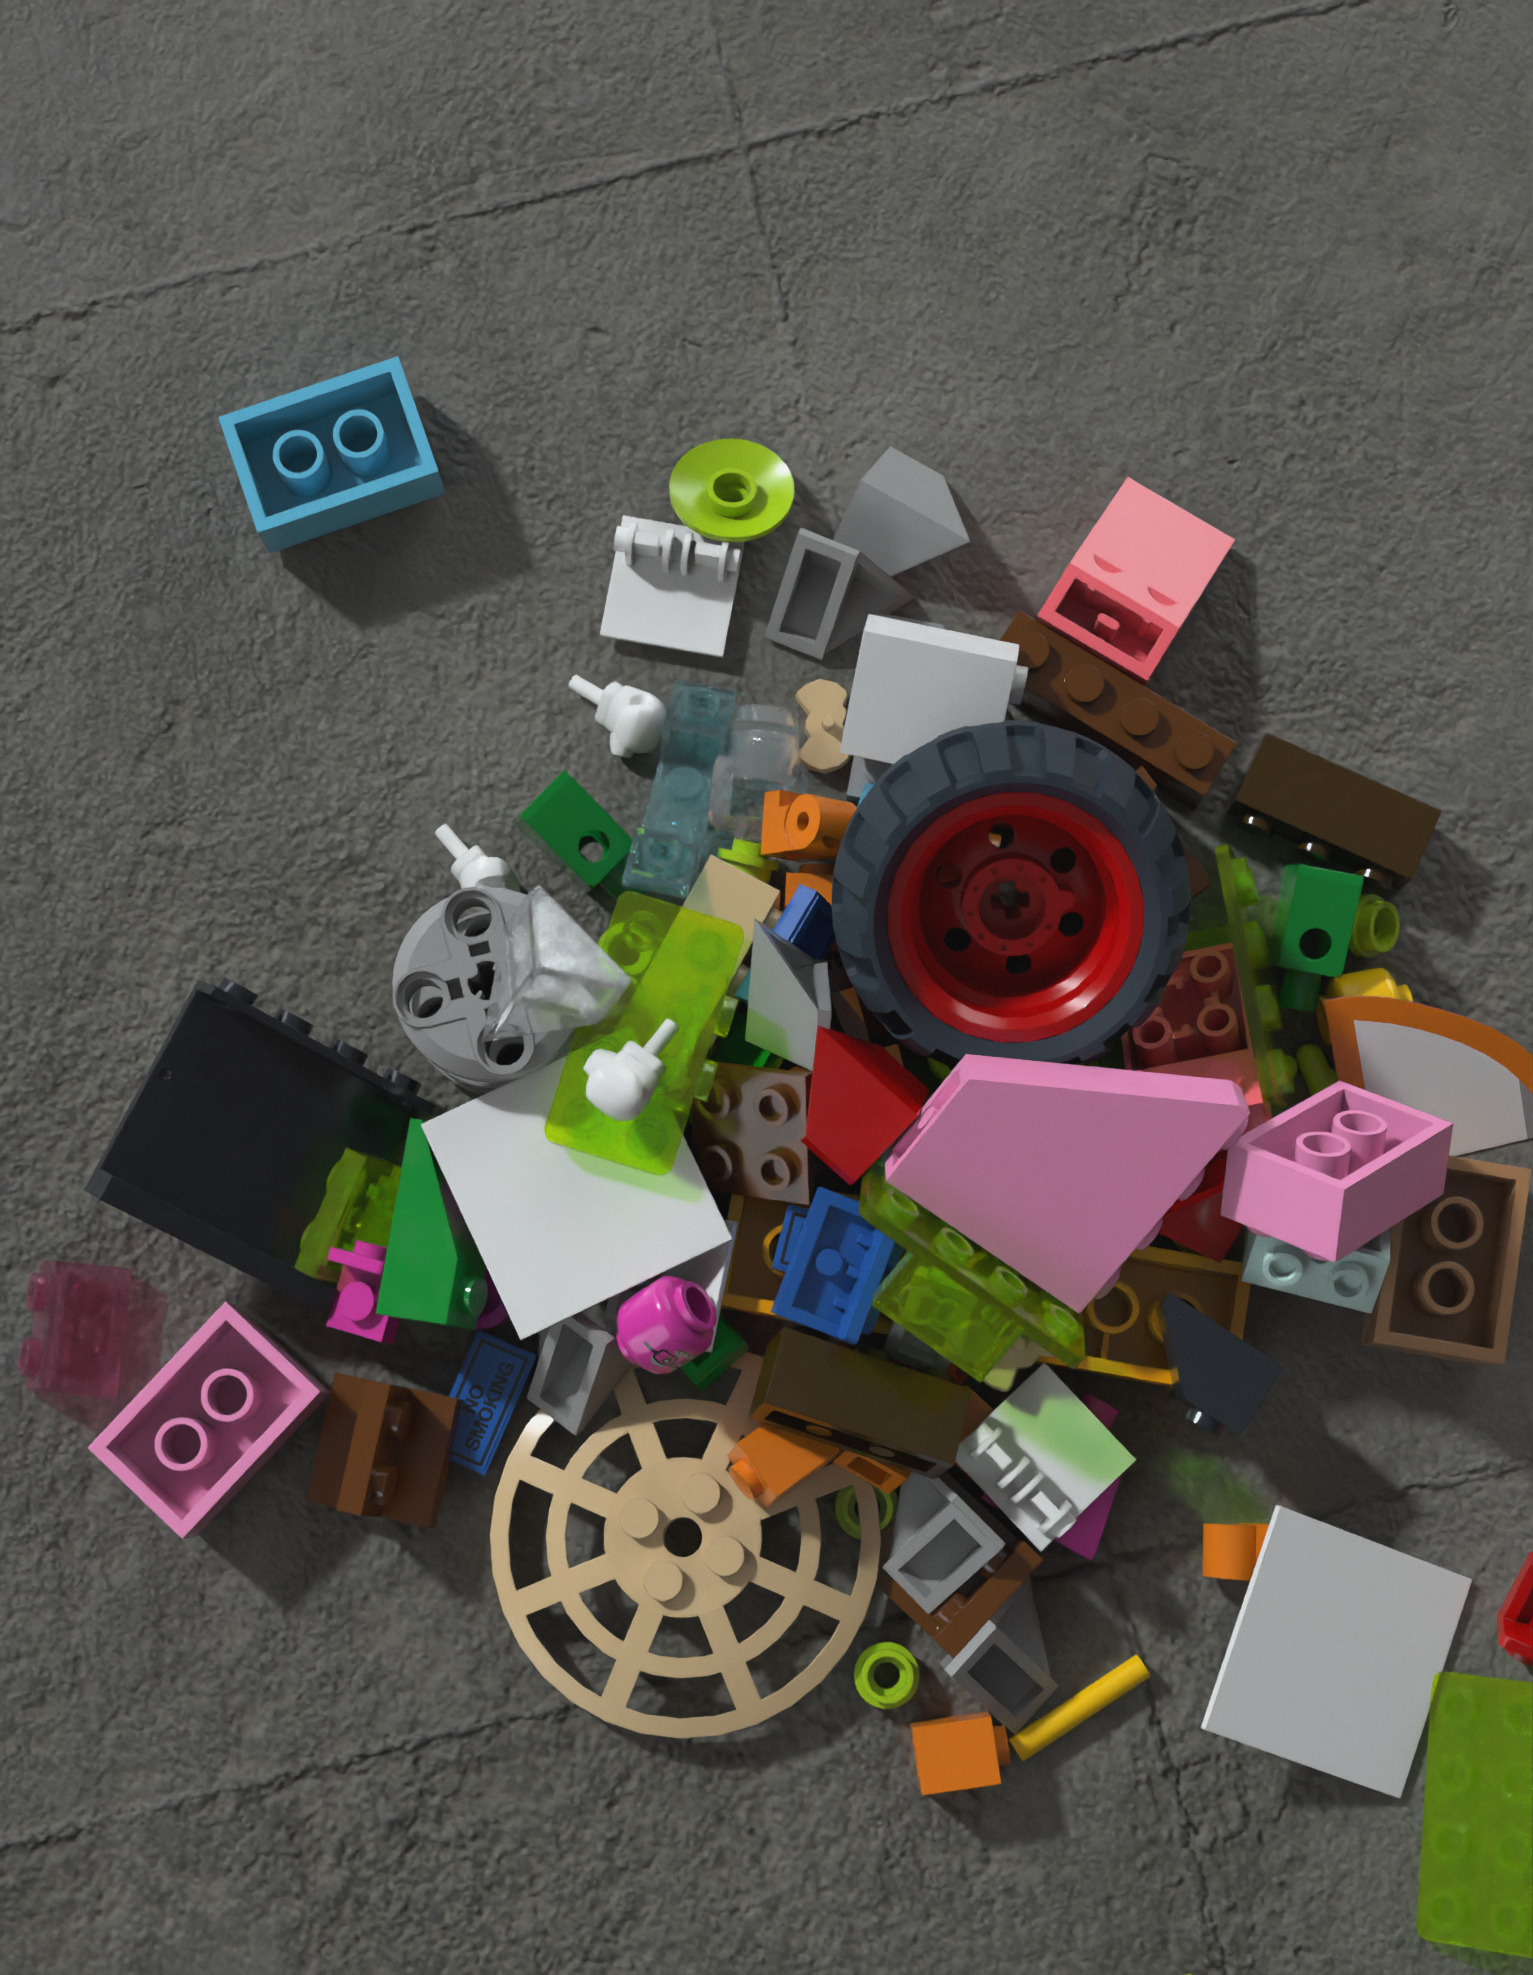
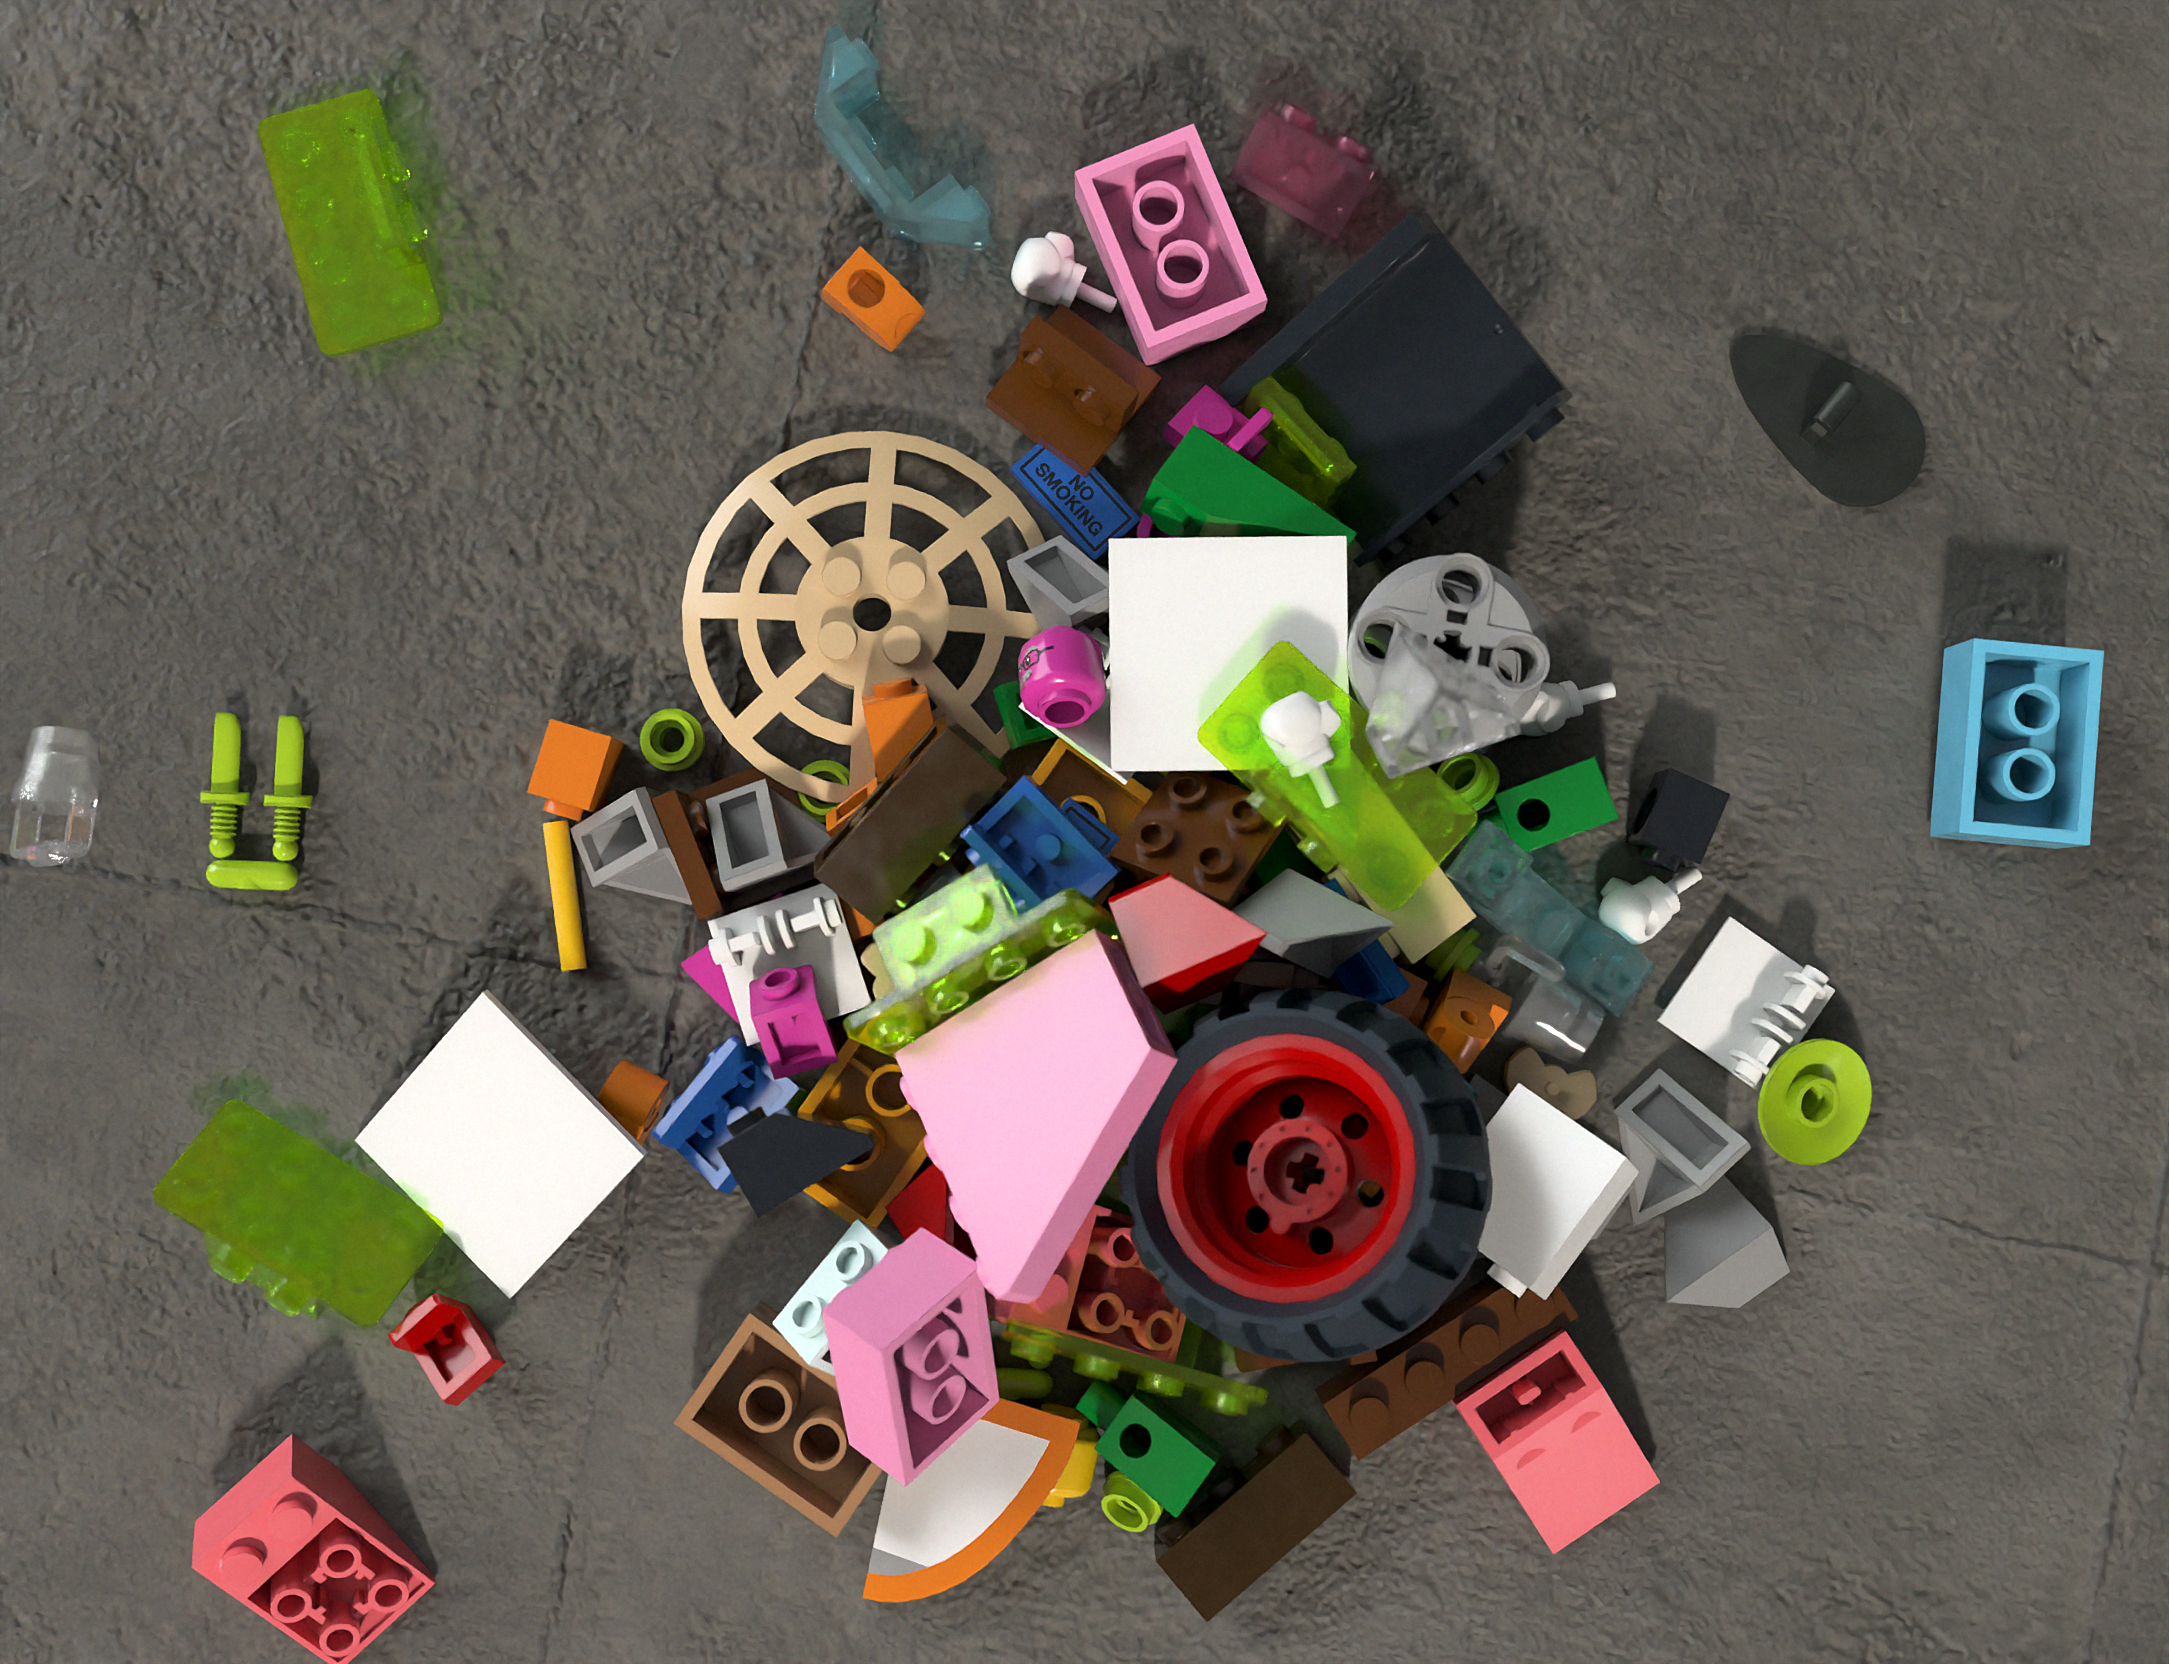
camera: 115 degrees right, 5 degrees up
none -> blue bracket [652,1035,810,1194]
none -> dark pink bracket [749,964,838,1080]
none -> clear light blue slope [814,24,993,251]
none -> orange leg [821,246,926,352]
none -> white piece [1011,231,1117,313]
none -> lime plate [1435,751,1500,815]
none -> black brick [1626,768,1730,873]
none -> pearl dark grey shield [1729,335,1926,507]

